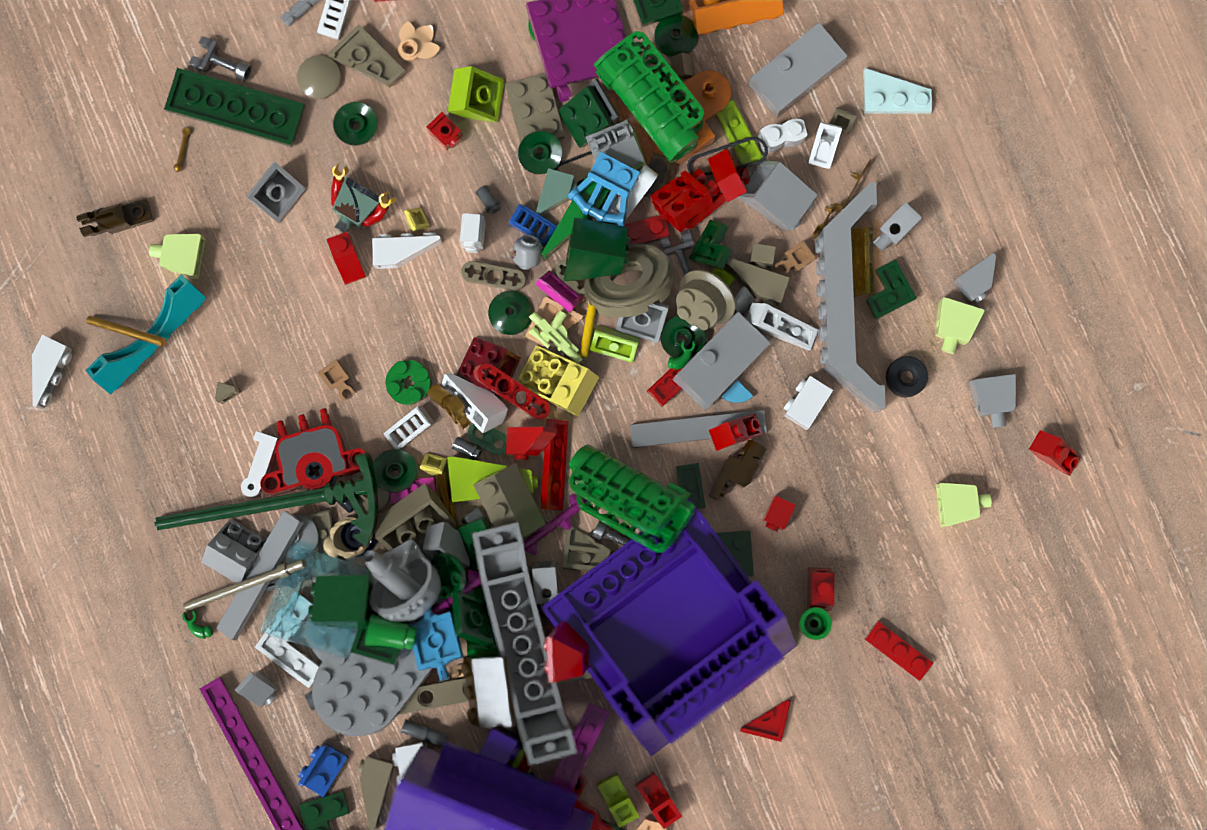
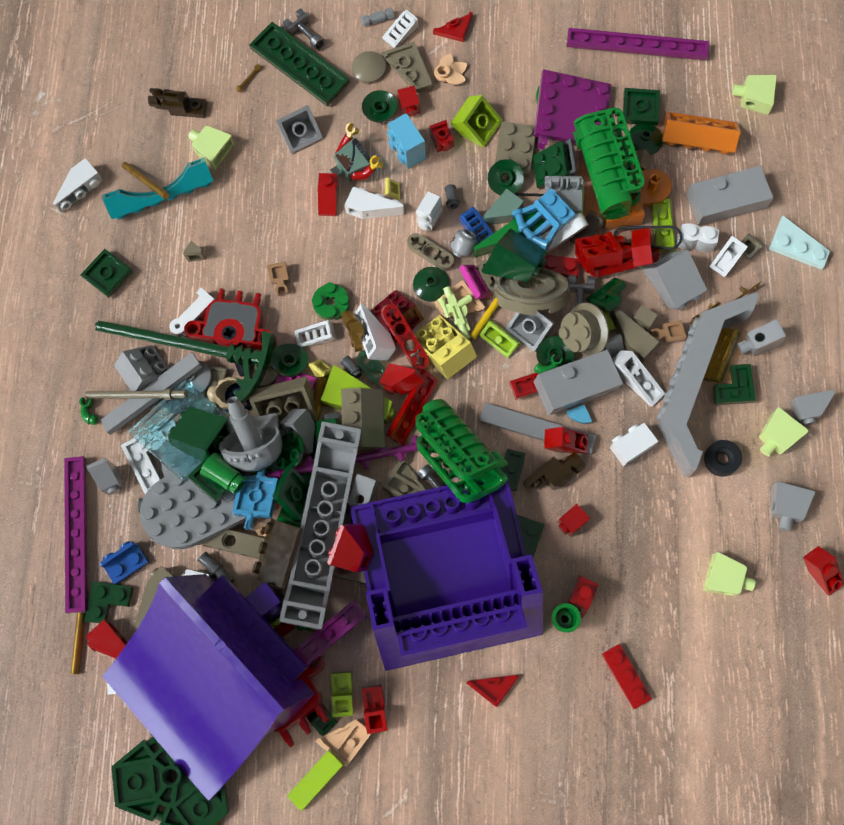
camera: 30 degrees right, 10 degrees down
none -> dark green plate [80,249,133,298]
none -> medium azure brick [387,113,426,169]
none -> red brick [397,86,420,117]

